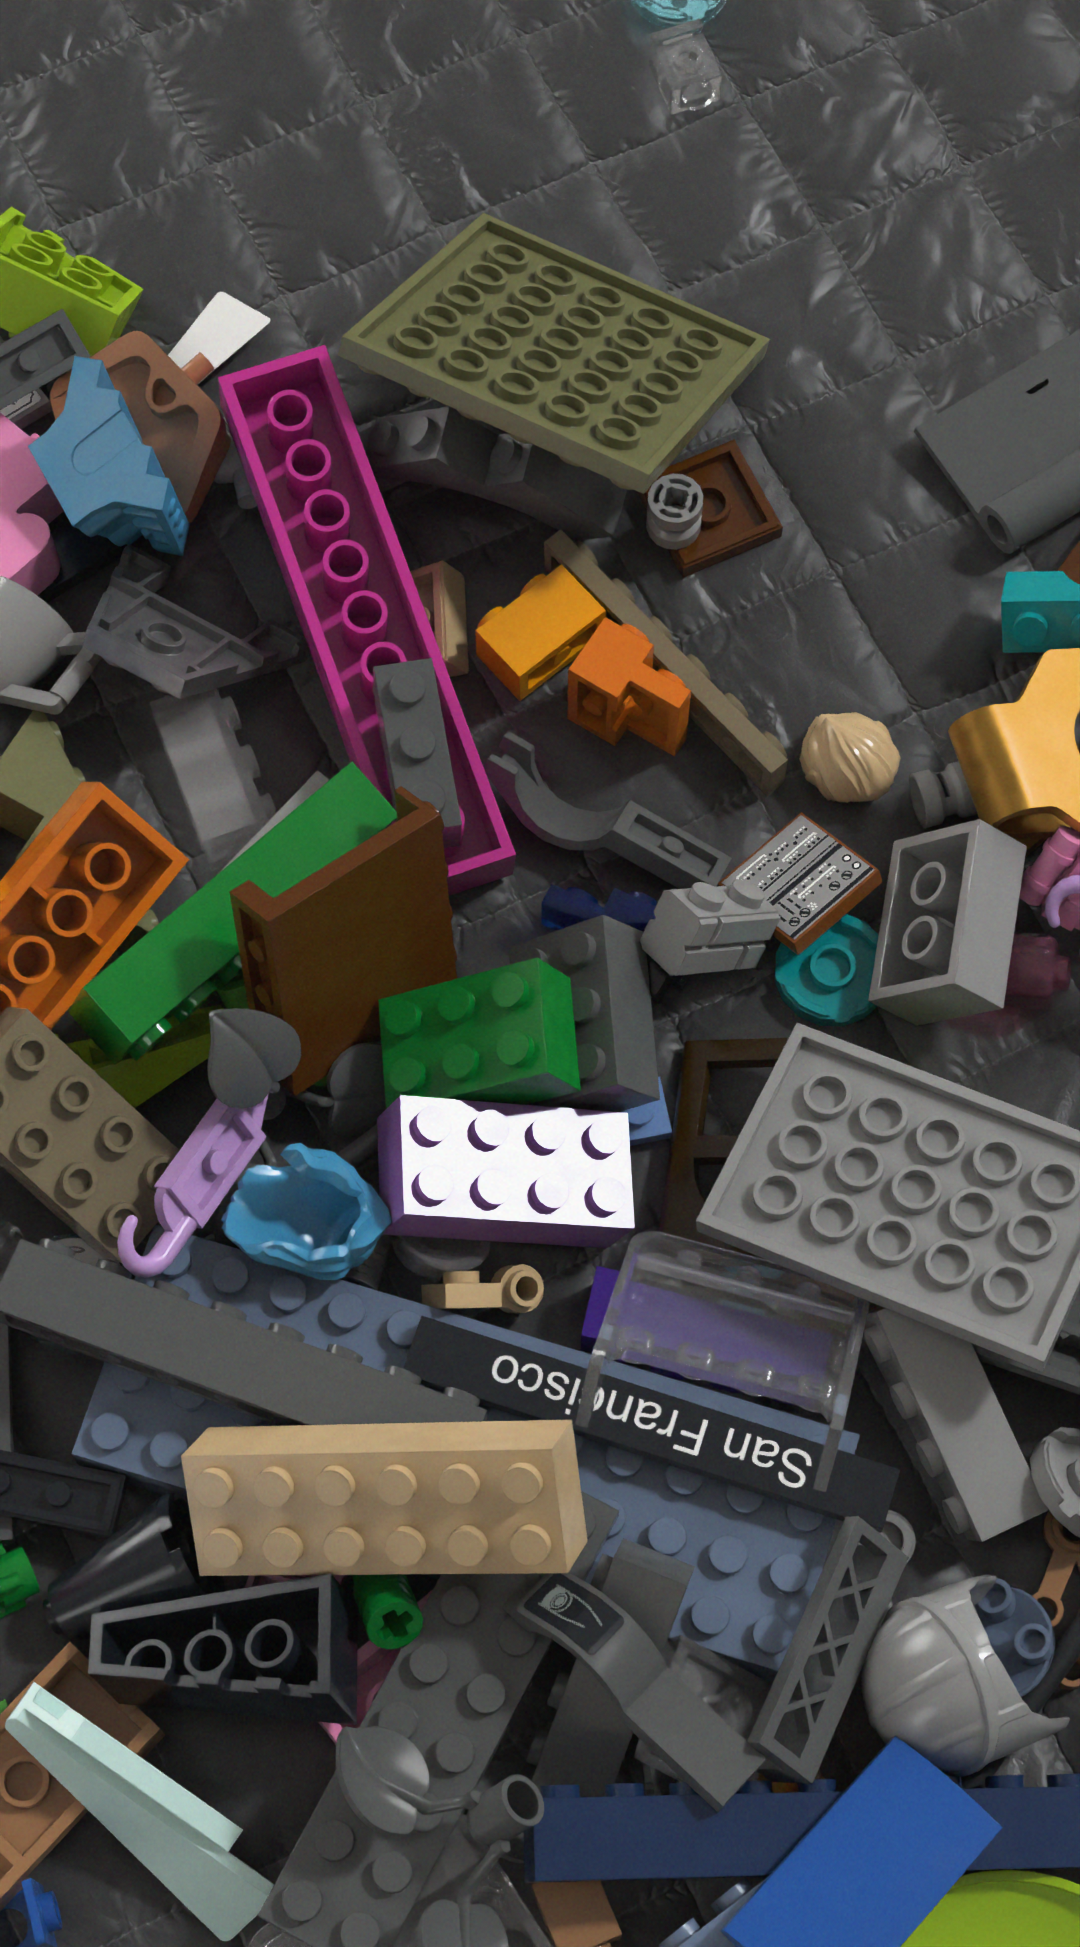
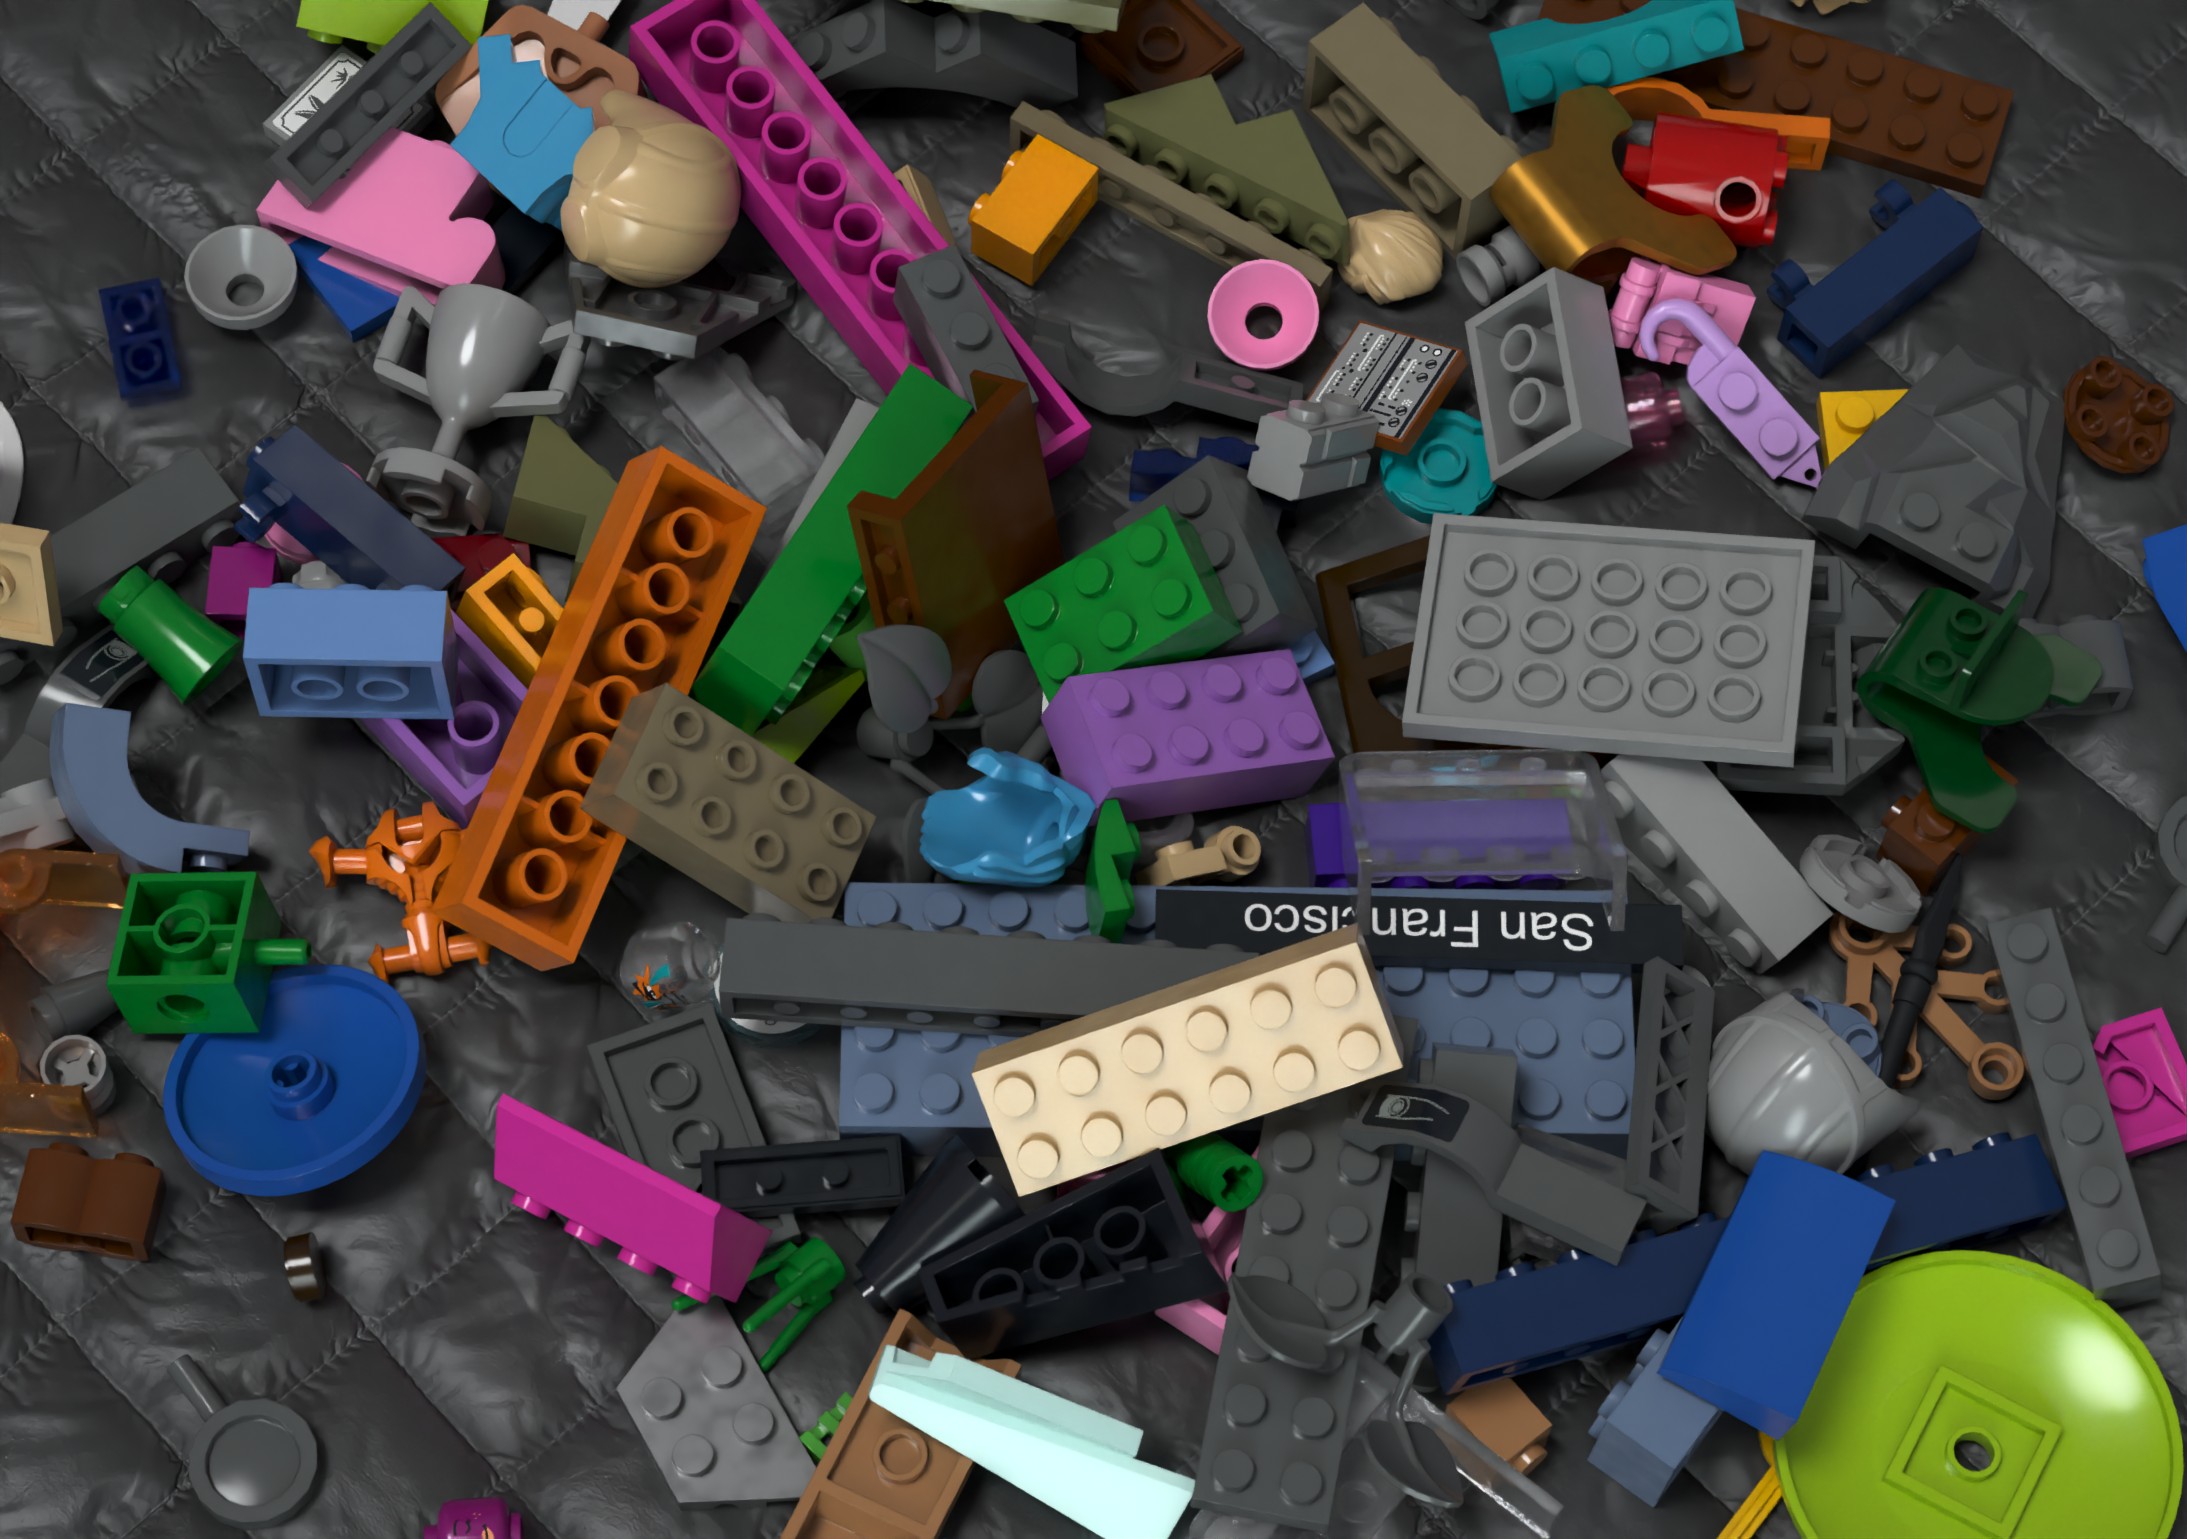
camera: 20 degrees left, 5 degrees down
lavender plate [117,1093,269,1278] -> none
orange brick [567,617,691,757] -> none
light grey wheel [646,474,703,550] -> none
none -> tan piece [560,89,741,288]
none -> green slope [1085,799,1141,944]
none -> olive slope [1102,74,1349,265]
none -> bright pink piece [1207,259,1319,371]
none -> dark tan brick [1301,2,1523,260]

